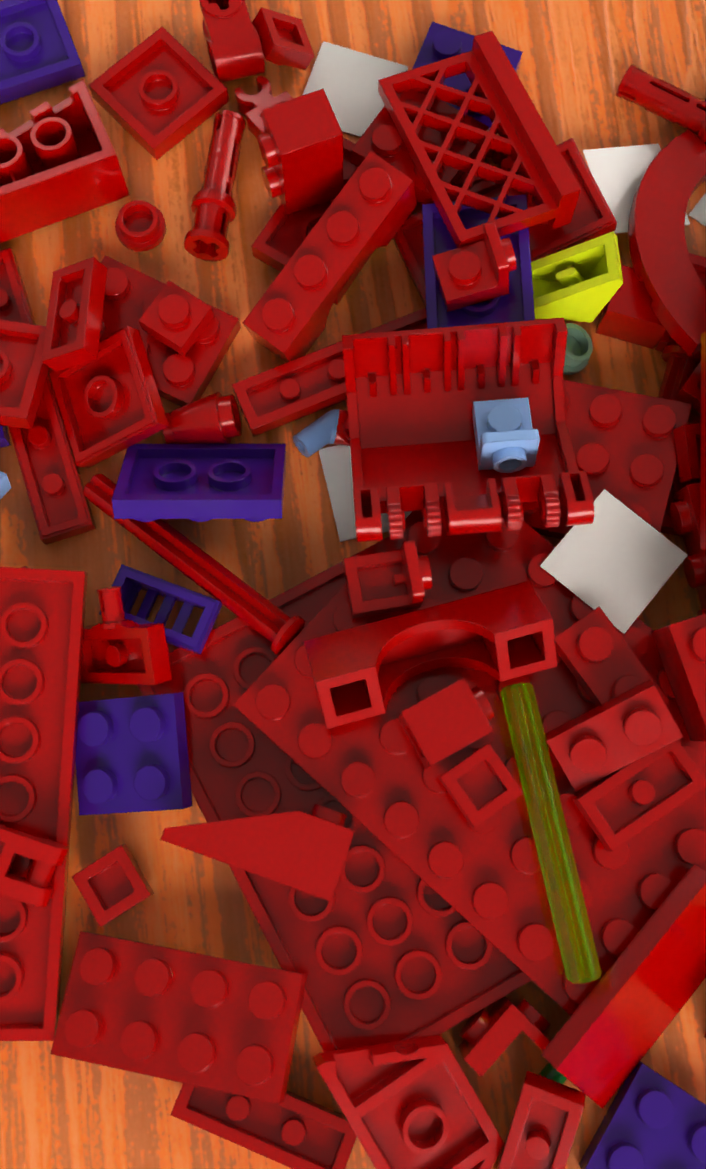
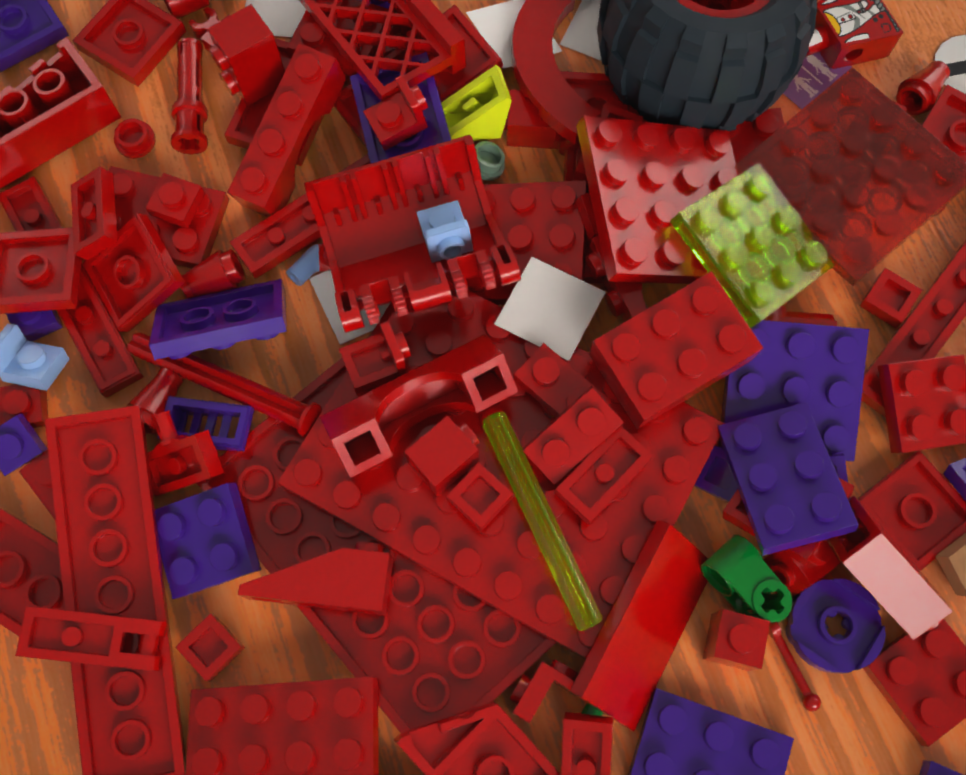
camera: 10 degrees left, 5 degrees down
none -> red cone [126,368,183,435]

